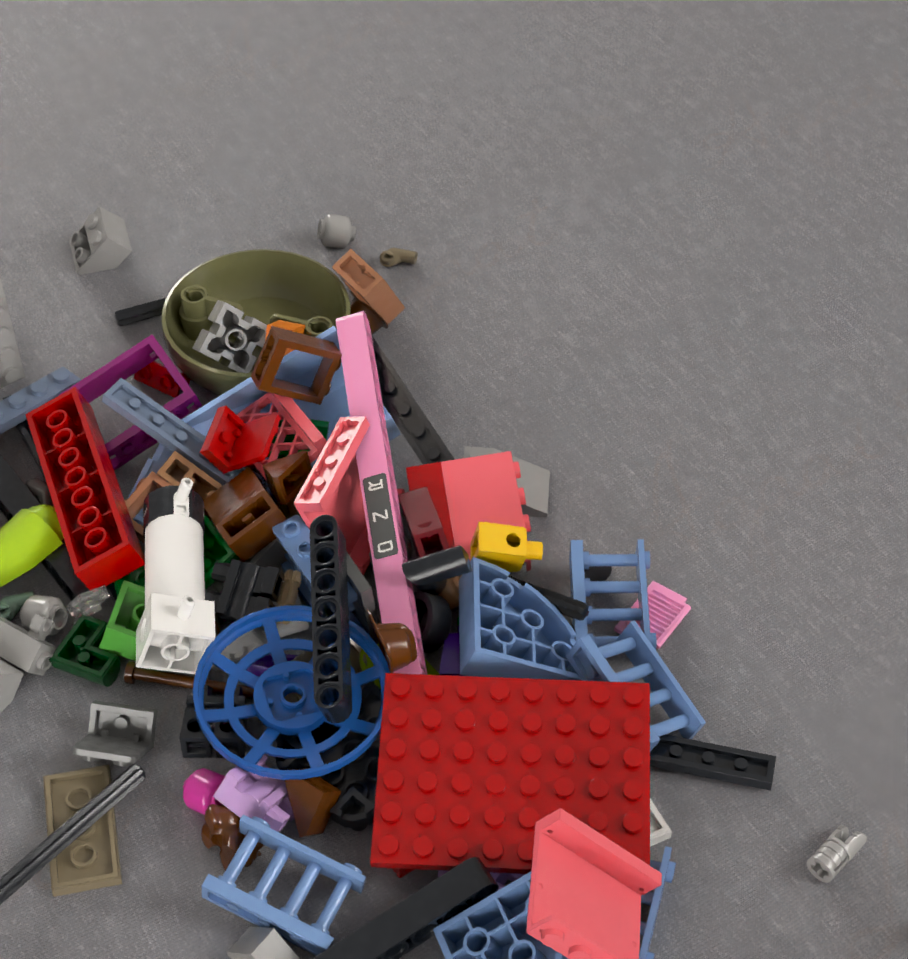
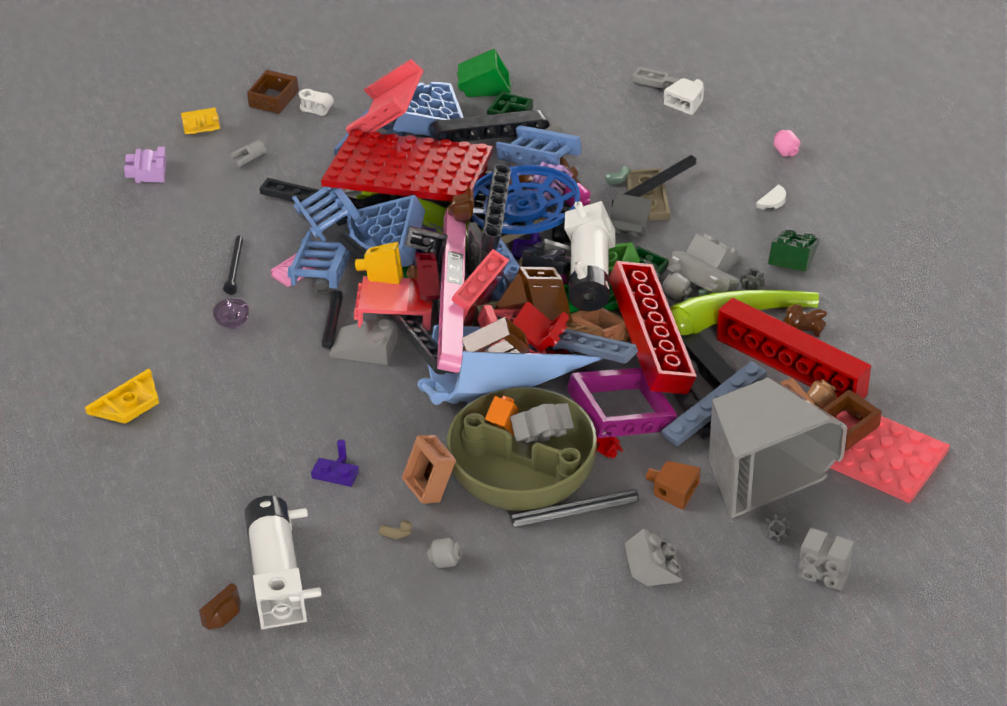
camera: 170 degrees left, 5 degrees down
none -> yellow wing [85,368,159,424]
none -> reddish brown slope [199,583,241,630]
none -> clear purple piece [213,299,249,329]
none -> black bar [223,235,243,294]
none -> white piece [245,496,322,630]
none -> dark purple plate [311,439,359,487]
none -> black axle [322,290,343,349]
none -> sand green arm [605,165,631,185]
none -> dark orange torso [646,461,701,510]

